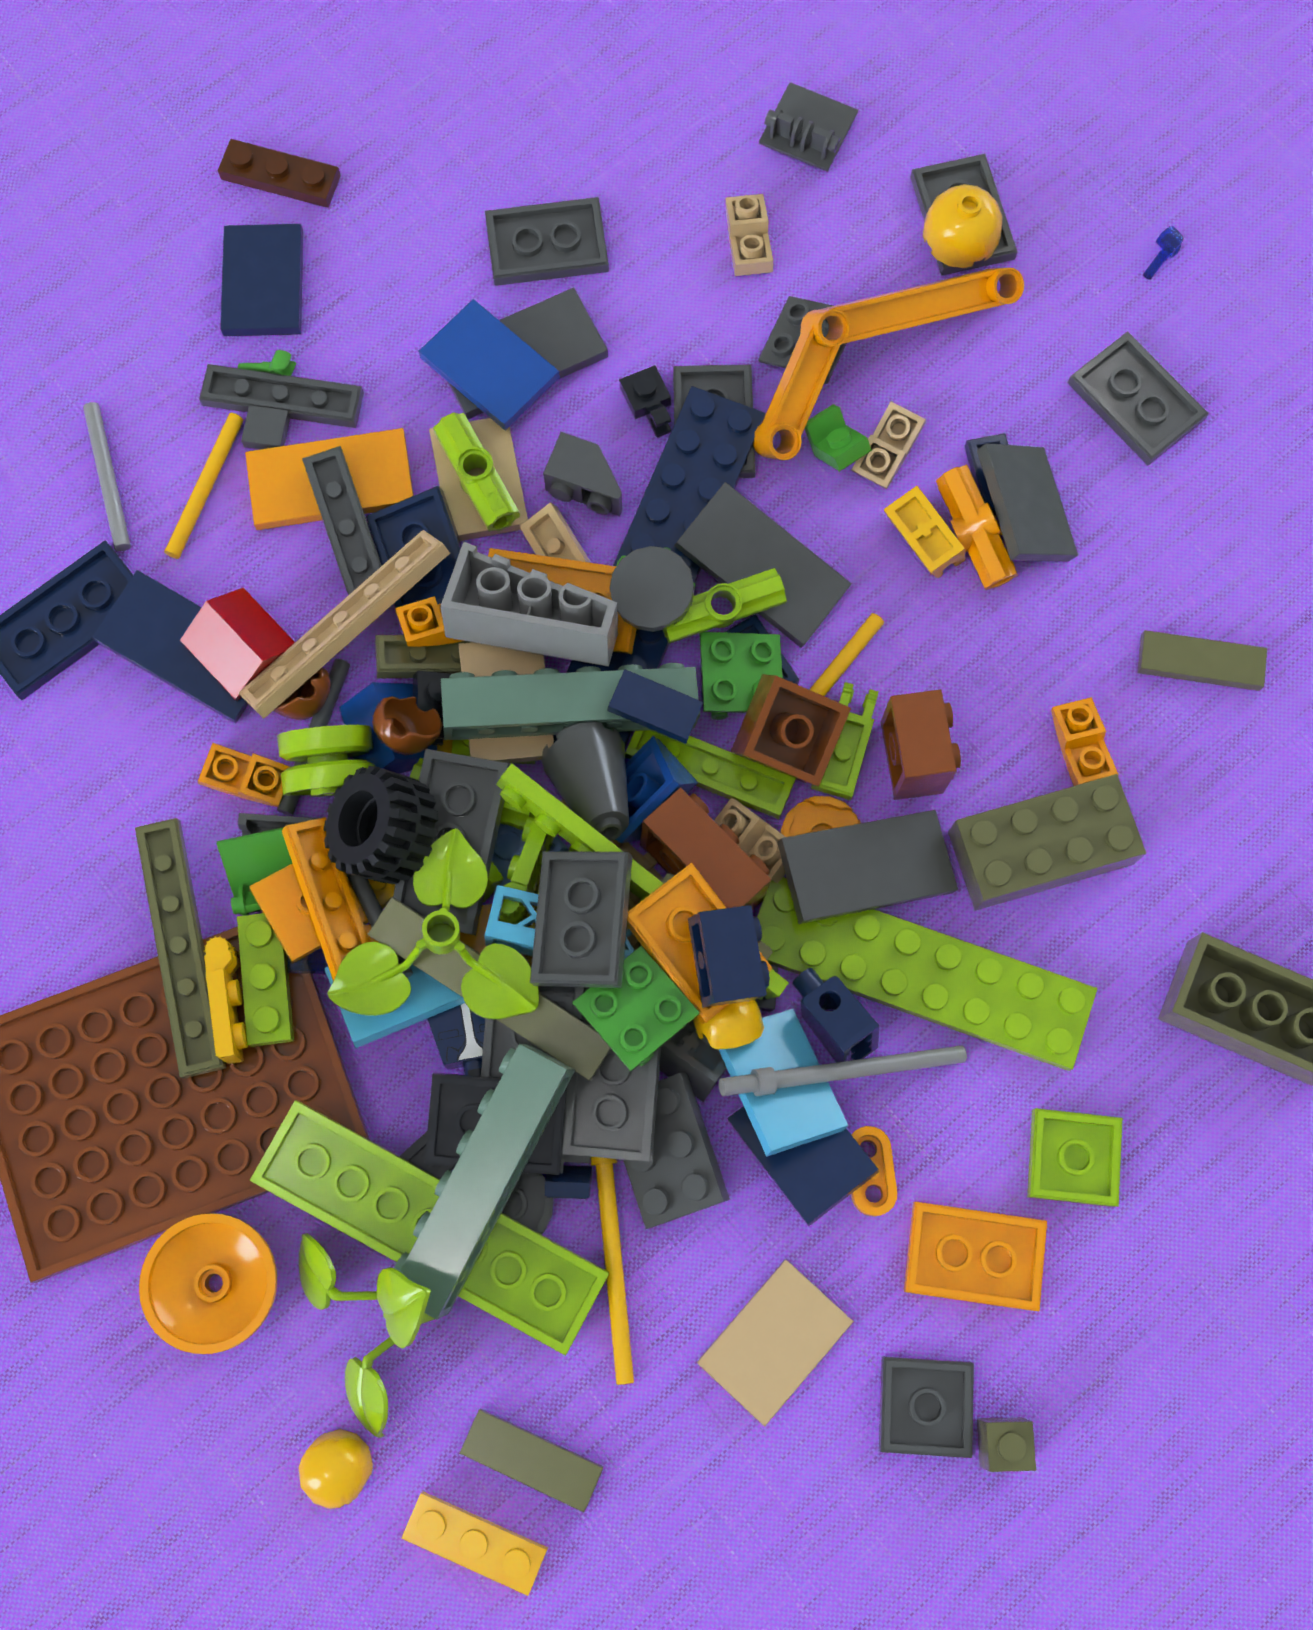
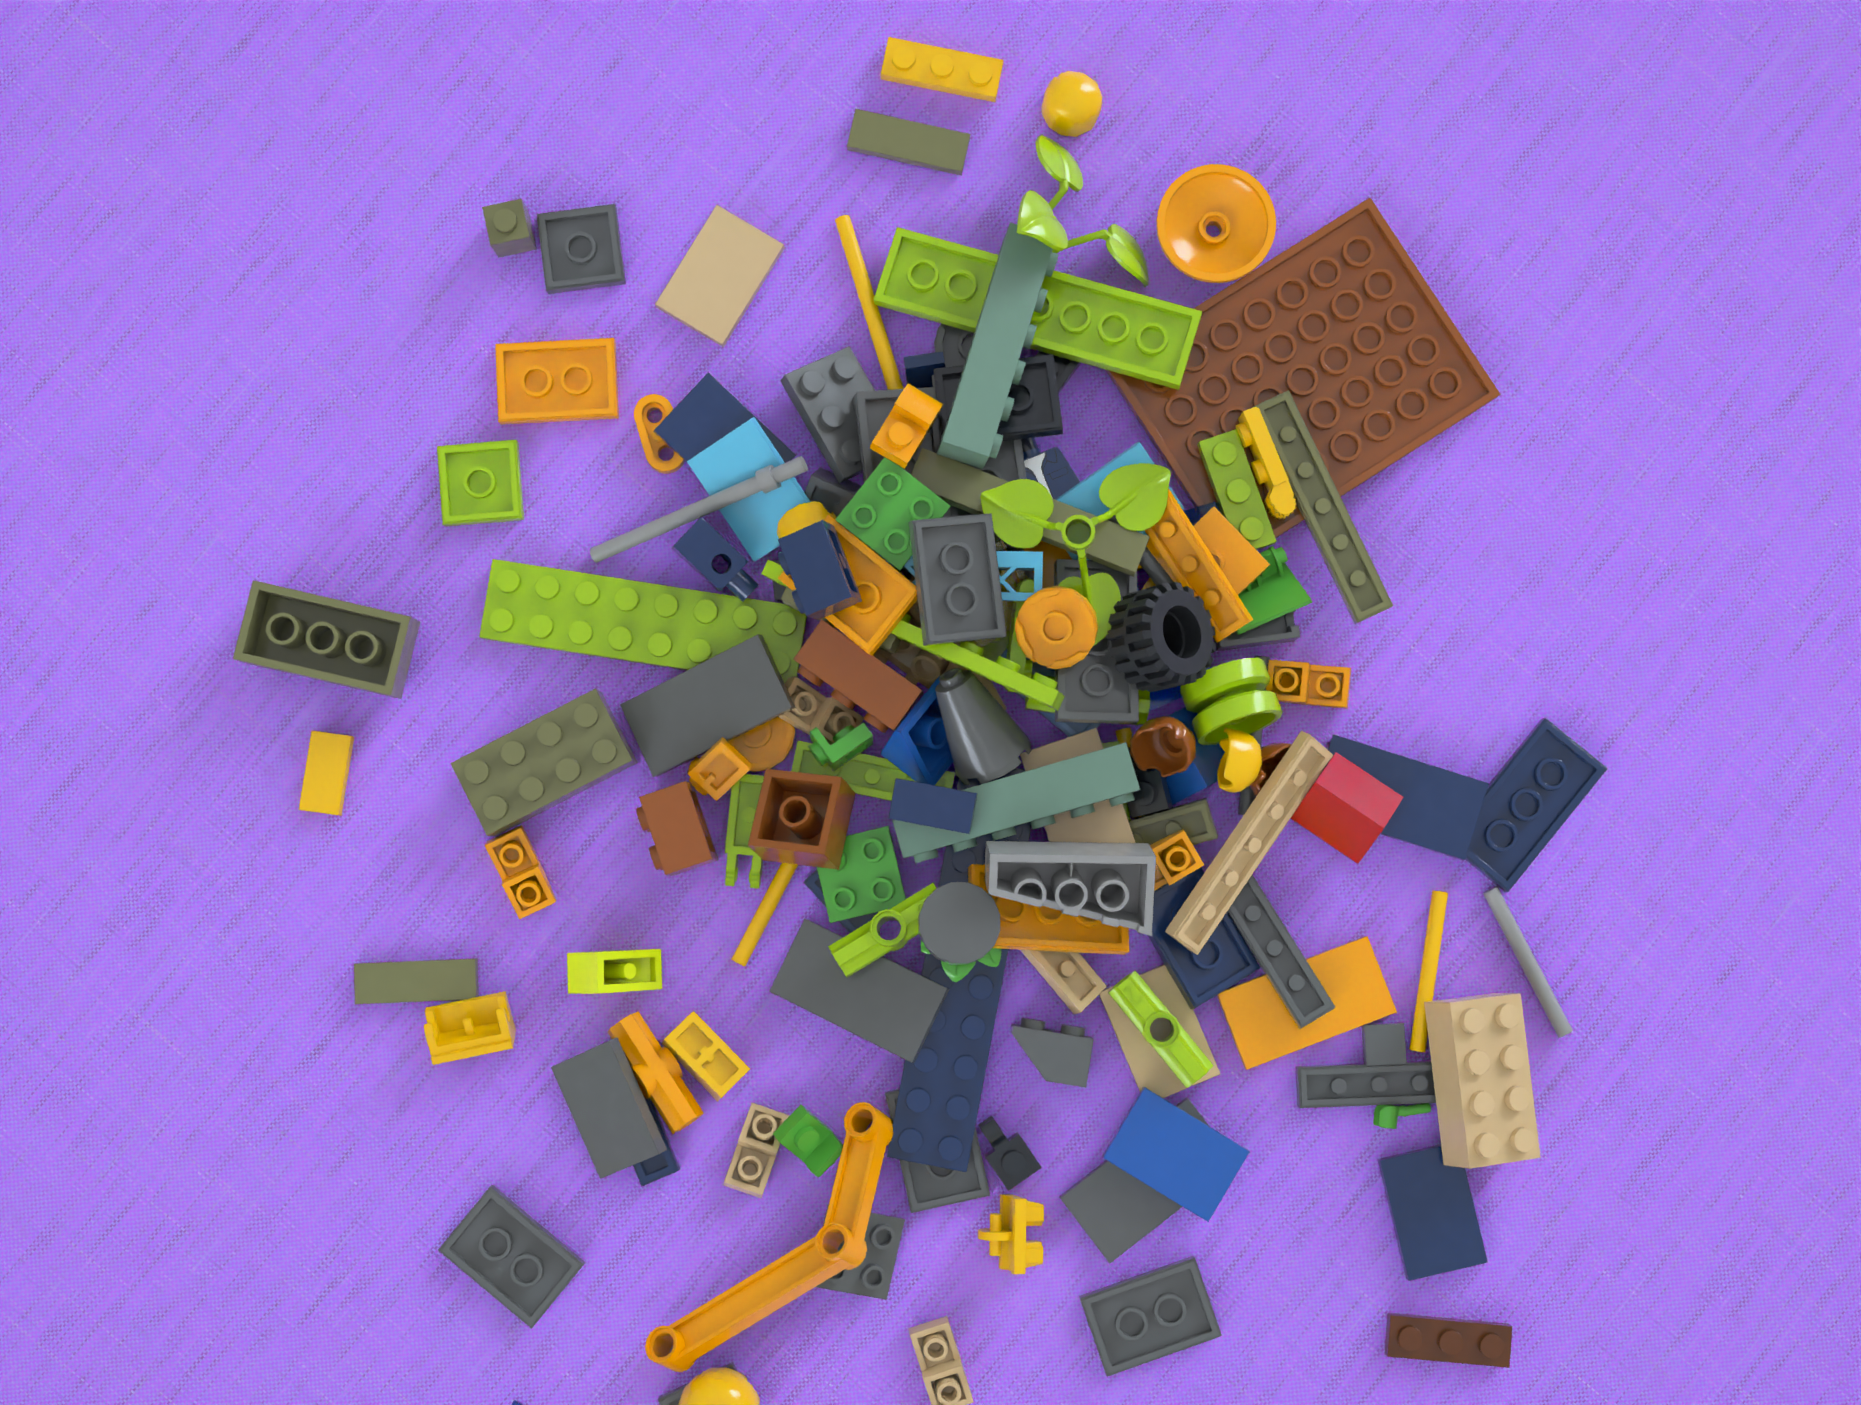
camera: 165 degrees right, 10 degrees up
none -> yellow tile [299,730,354,816]
none -> yellow hinge [424,991,516,1065]
none -> neon yellow slope [567,949,662,994]
none -> light orange bracket [687,737,751,801]
none -> bright green bracket [808,722,873,772]
none -> light orange brick [870,383,944,469]
none -> yellow hips [978,1194,1044,1274]
none -> light orange tile [1015,586,1099,669]
none -> yellow hair [1217,728,1262,793]
none -> tan brick [1424,993,1541,1169]

